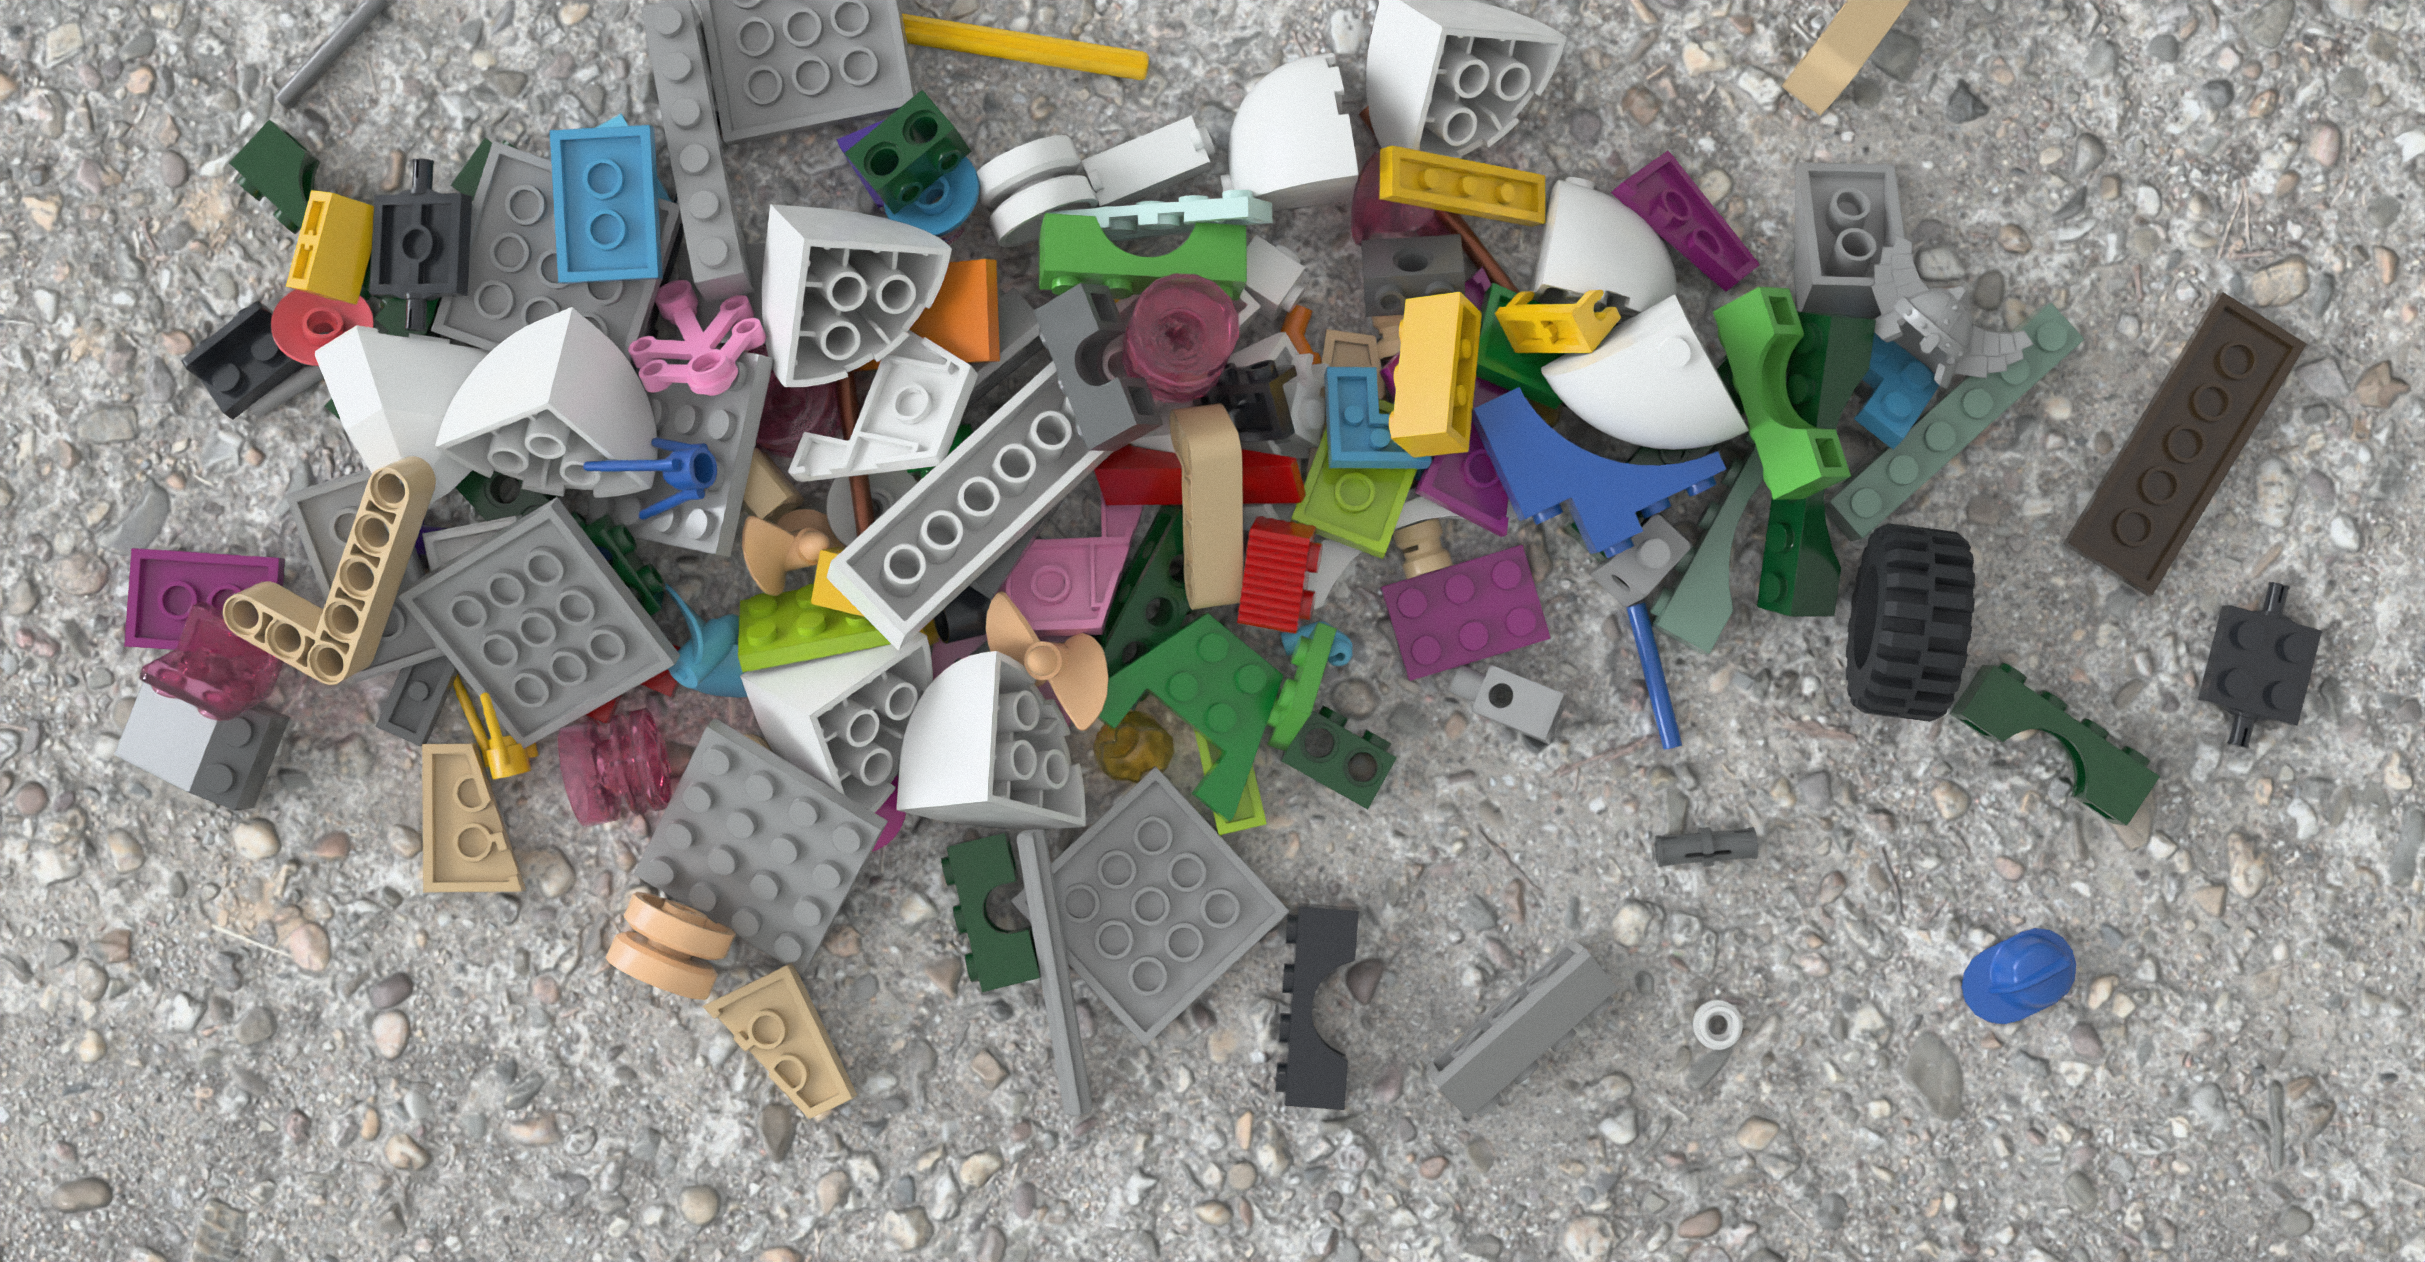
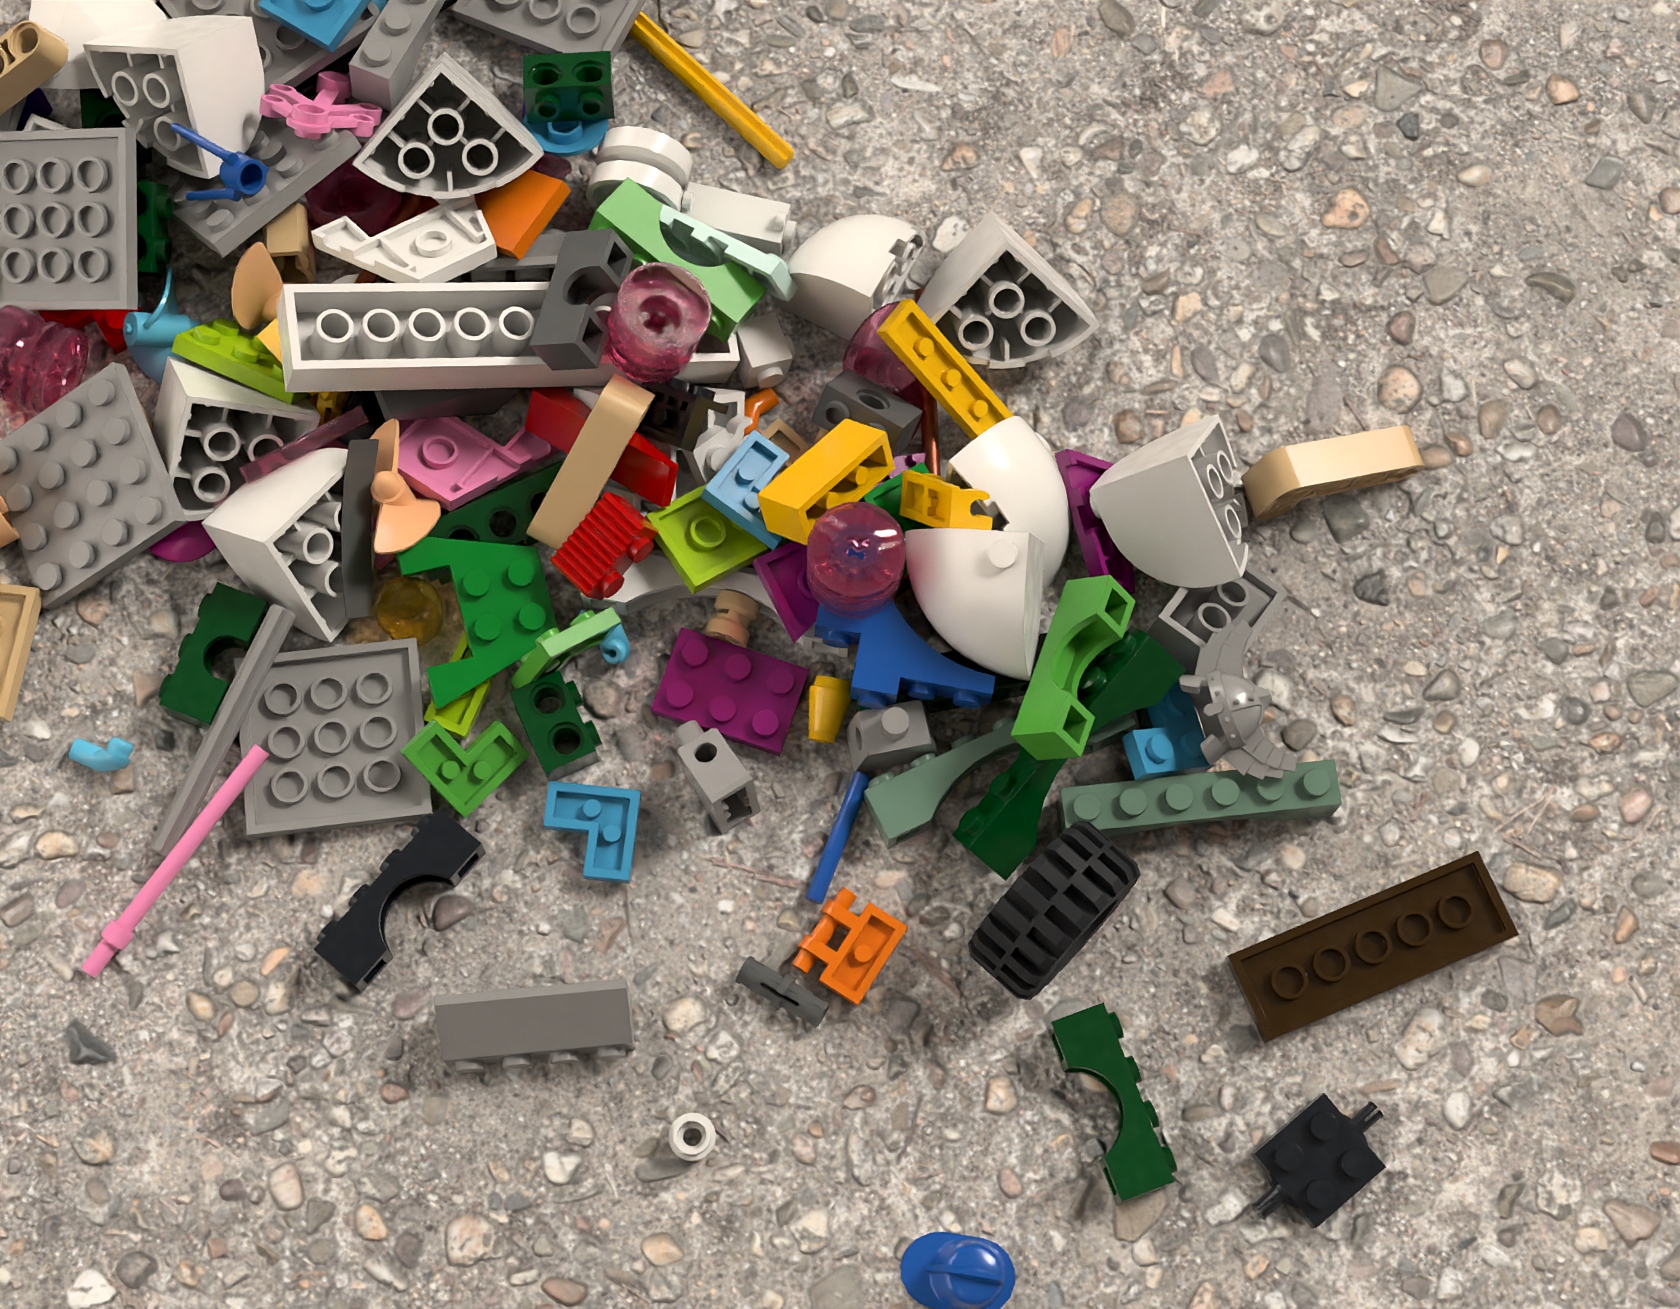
camera: 30 degrees right, 15 degrees down
none -> medium azure arm [69,737,134,772]
none -> bright pink bar [81,744,270,978]
none -> clear pink bar [240,405,369,484]
none -> dark grey sticker [341,439,379,619]
none -> bright green plate [399,719,530,818]
none -> dark azure plate [543,781,641,884]
none -> orange plate [791,887,908,1007]
none -> clear pink wheel [806,502,906,618]
none -> yellow cone [808,675,852,745]
none -> white brick [1089,414,1249,588]

